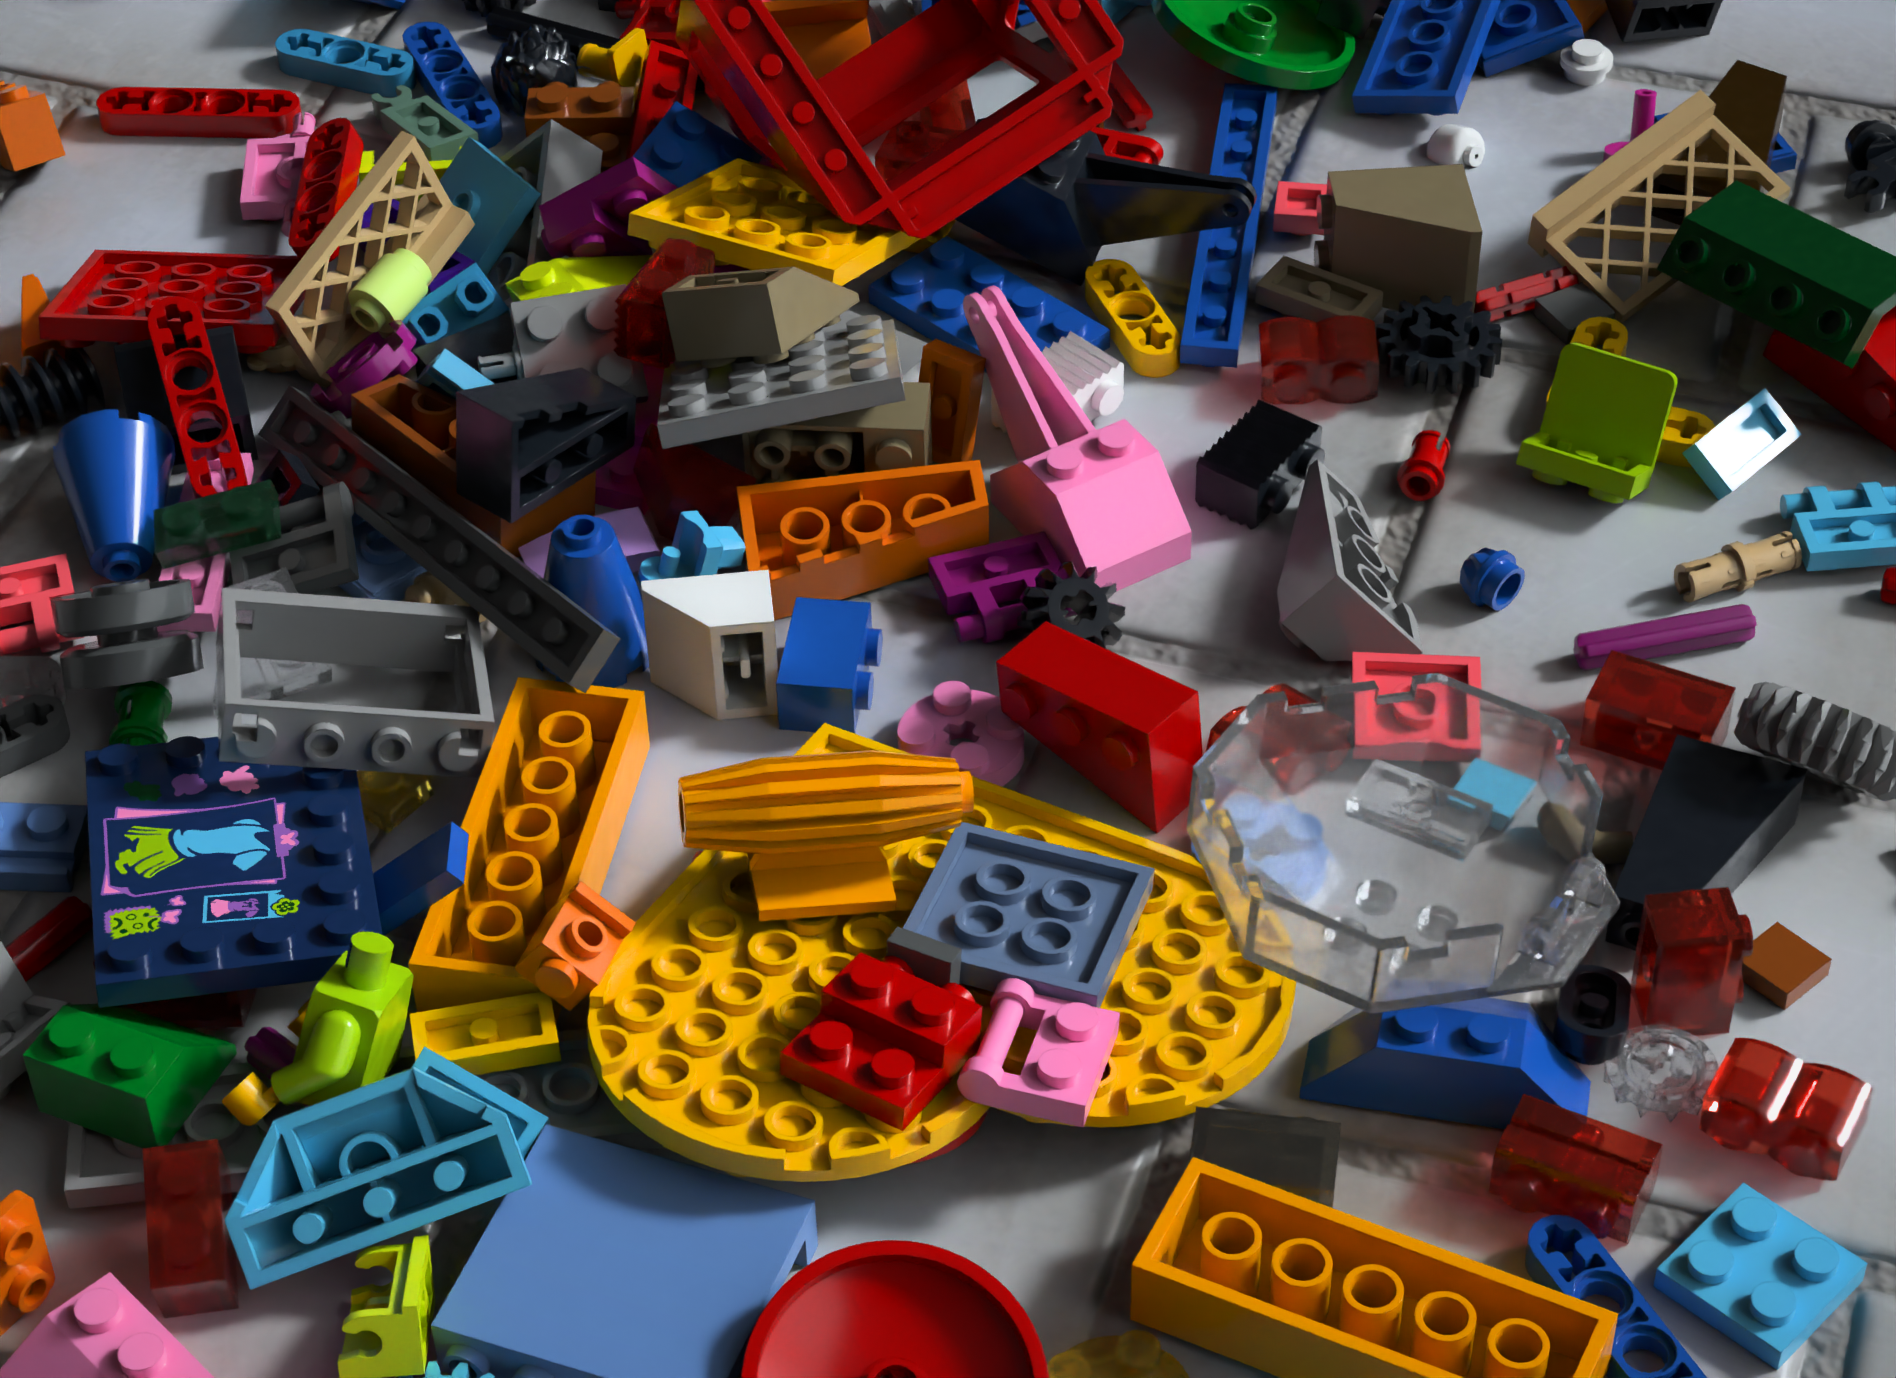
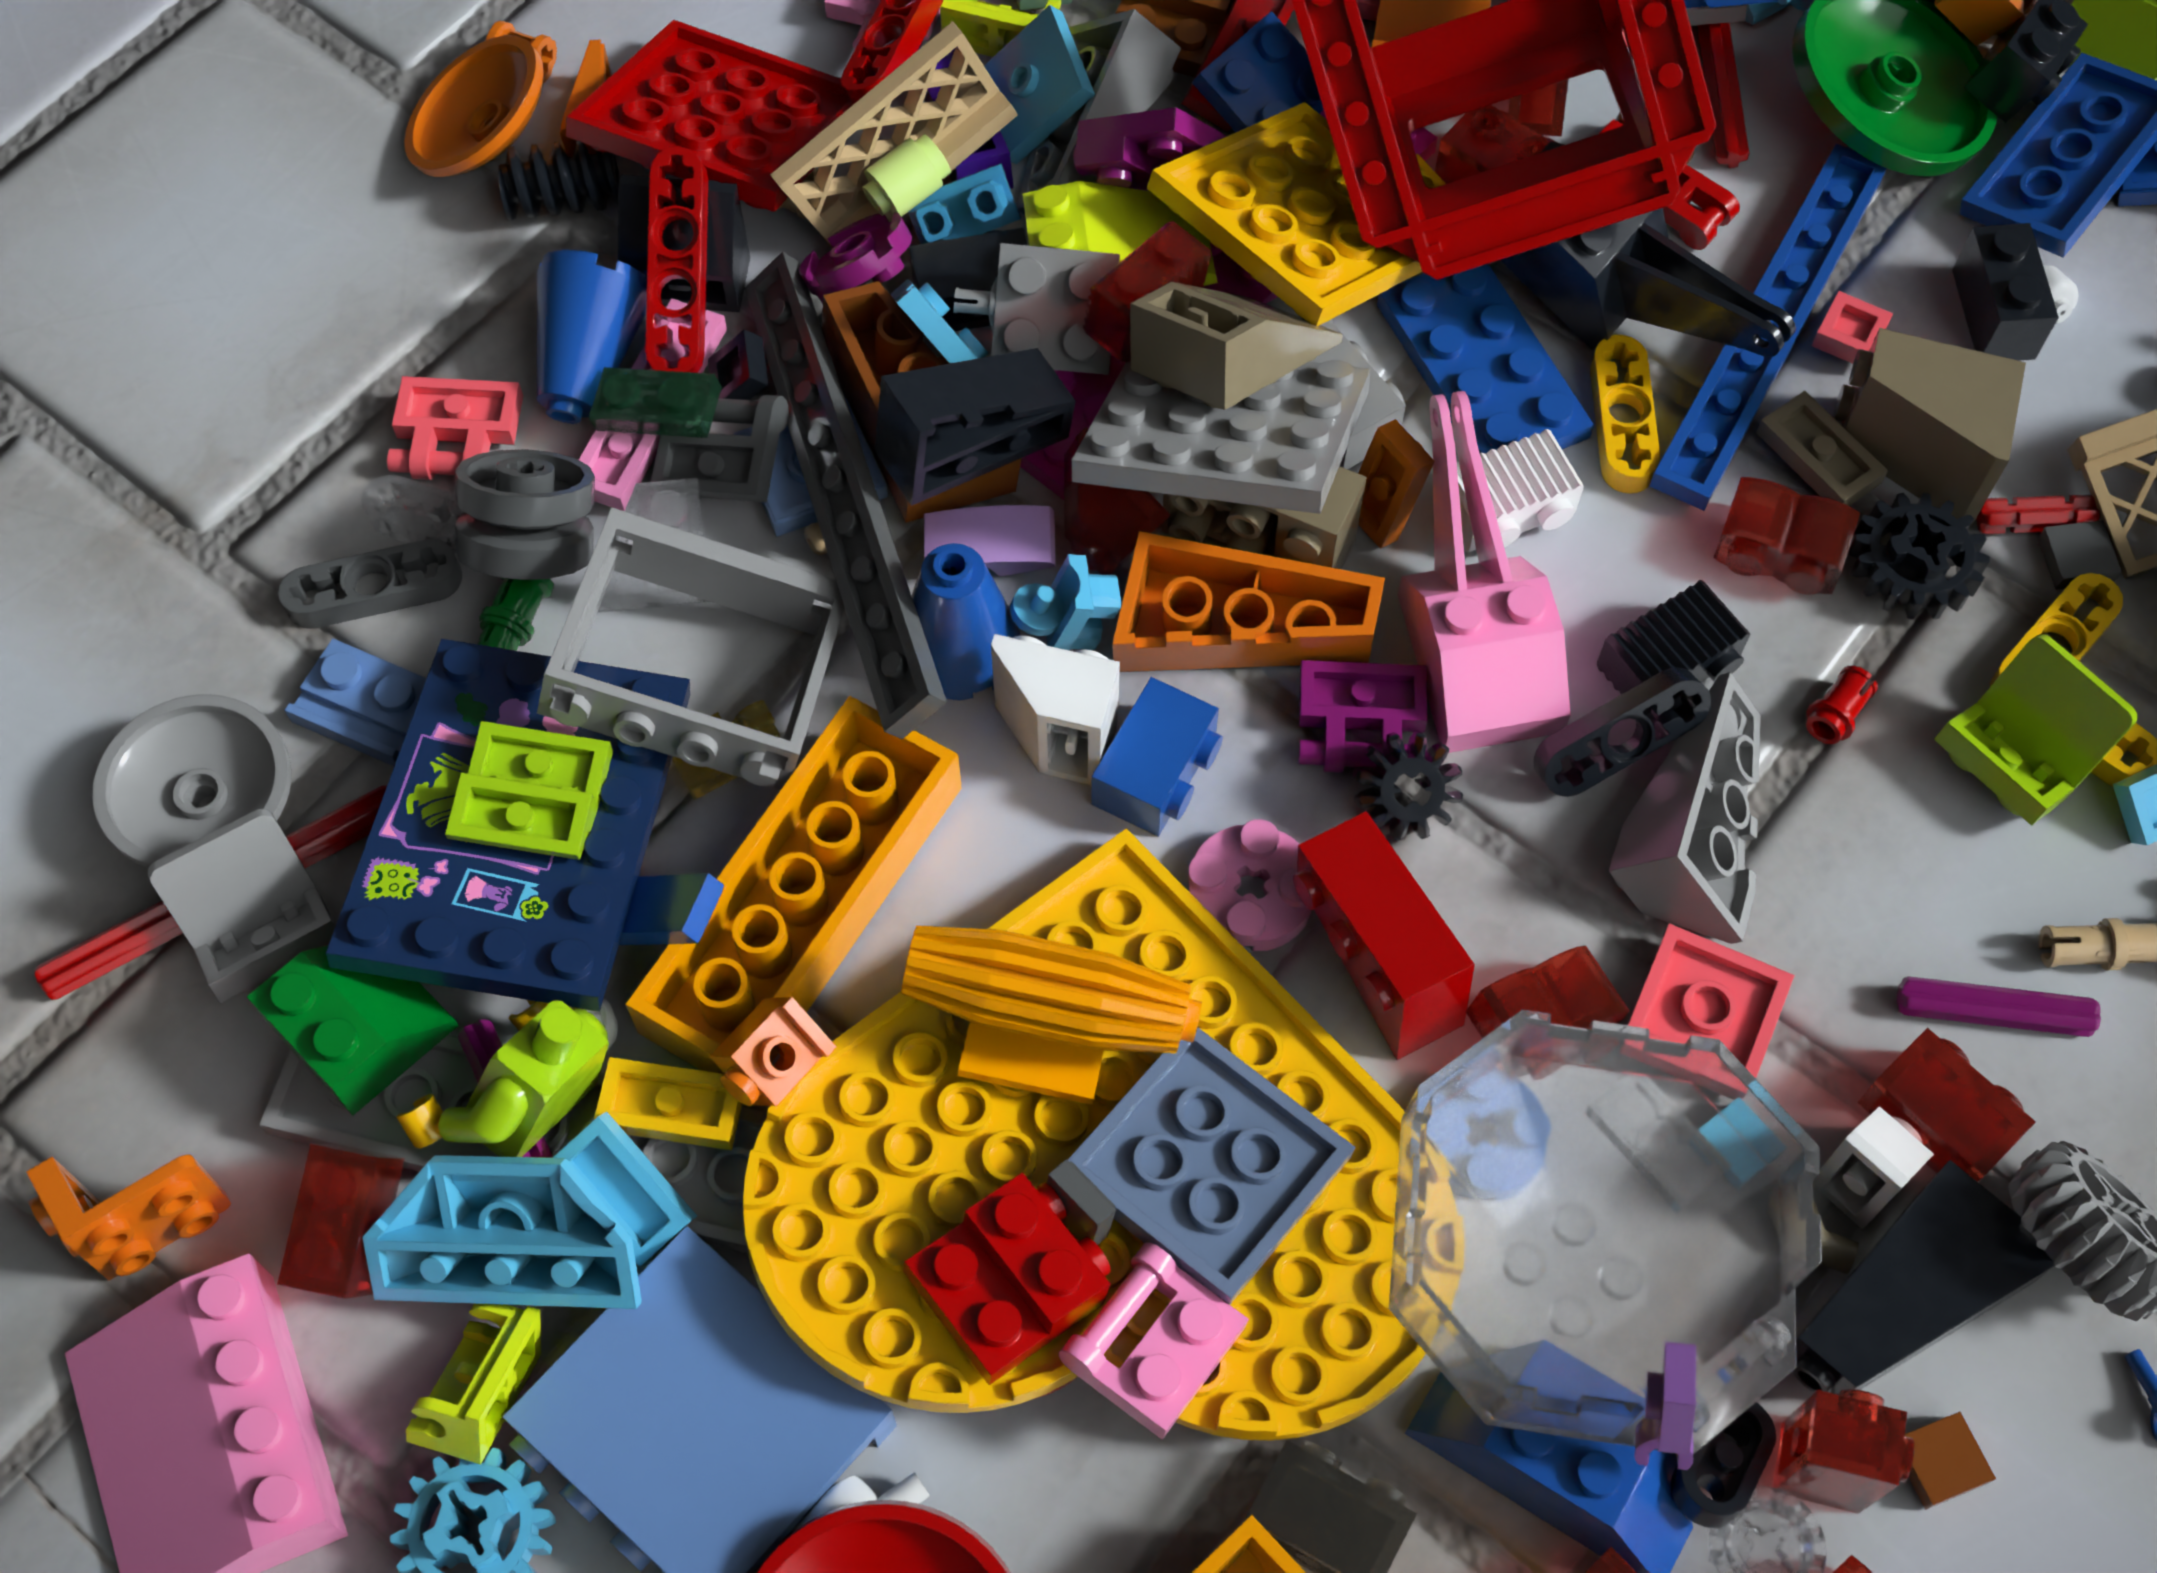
camera: 20 degrees right, 20 degrees up
blue plate [1460,547,1525,611] -> none
none -> lime slope [445,721,613,860]
none -> black beam [1533,667,1711,797]
none -> medium lavender plate [1635,1342,1696,1470]
none -> white slope [1810,1106,1934,1230]
none -> black brick [1952,223,2059,361]

